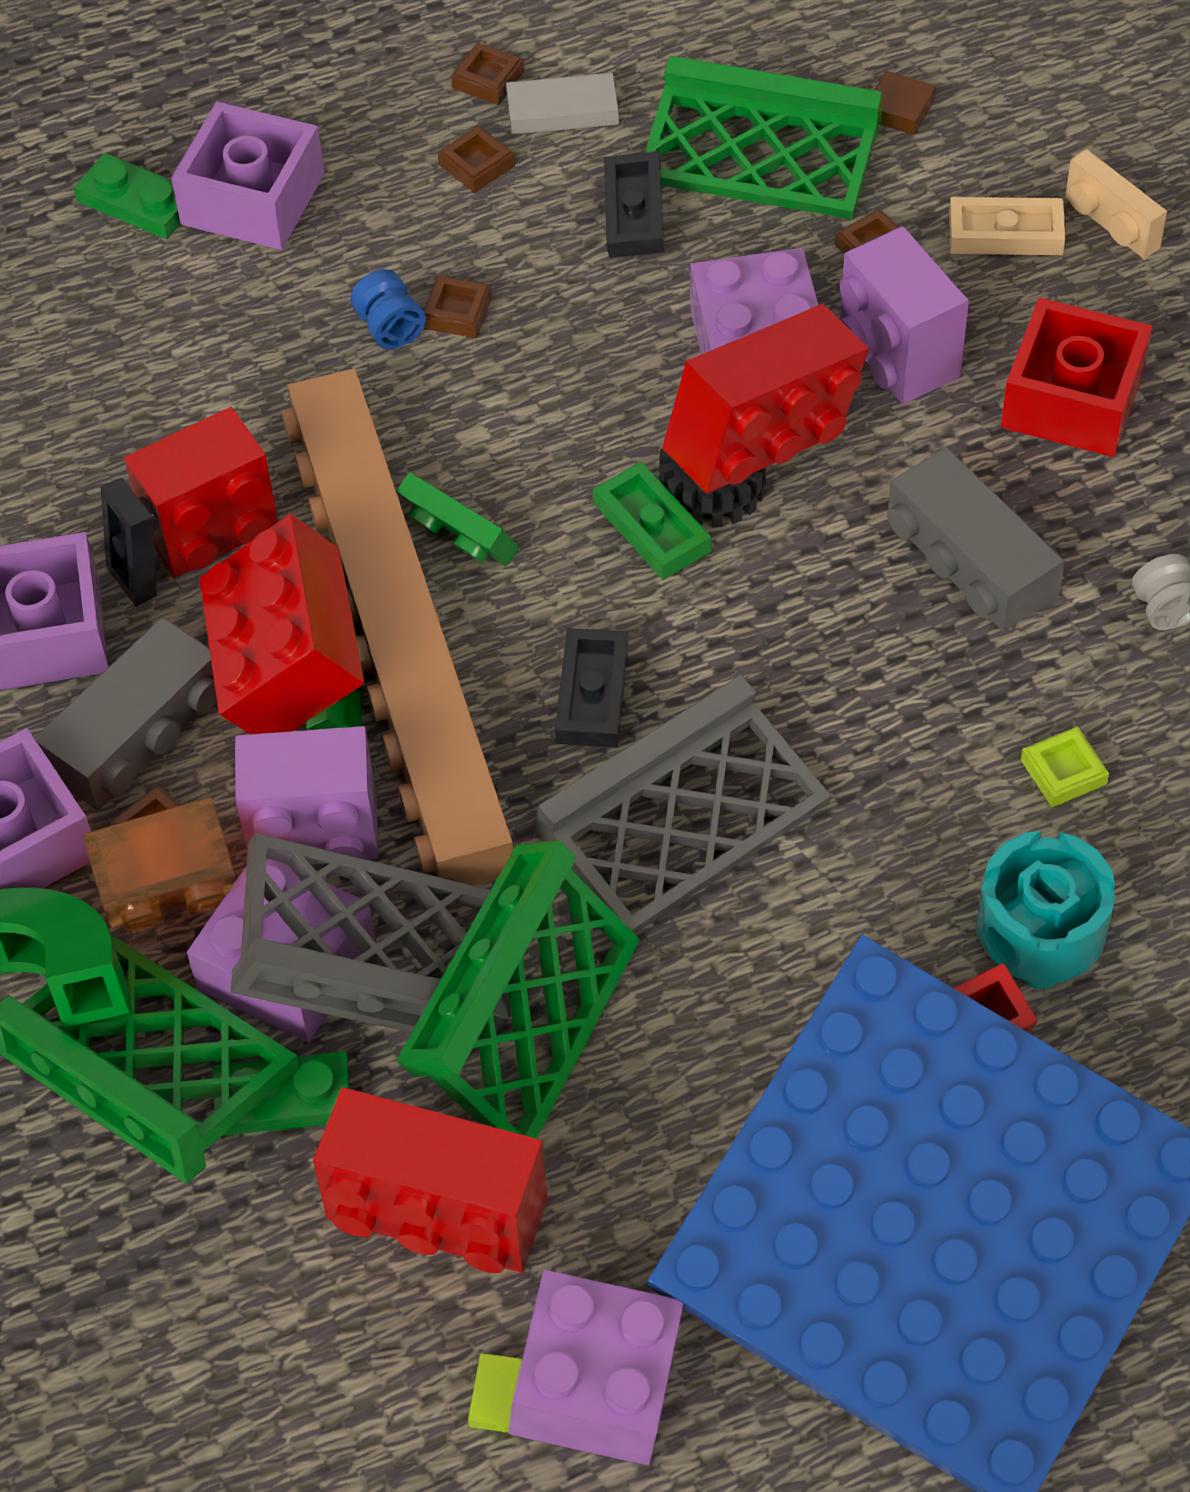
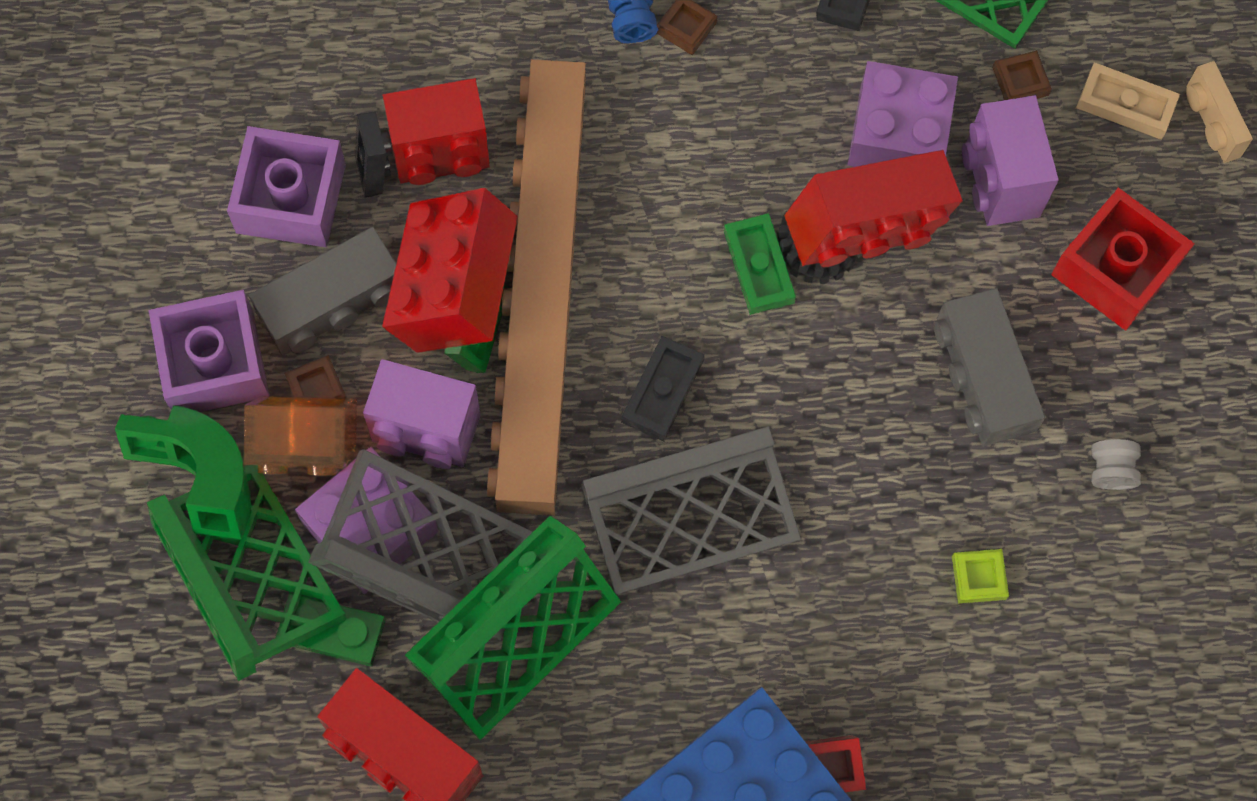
camera: 15 degrees right, 15 degrees up
green plate [396,472,519,567] -> none
teal brick [975,831,1115,989] -> none

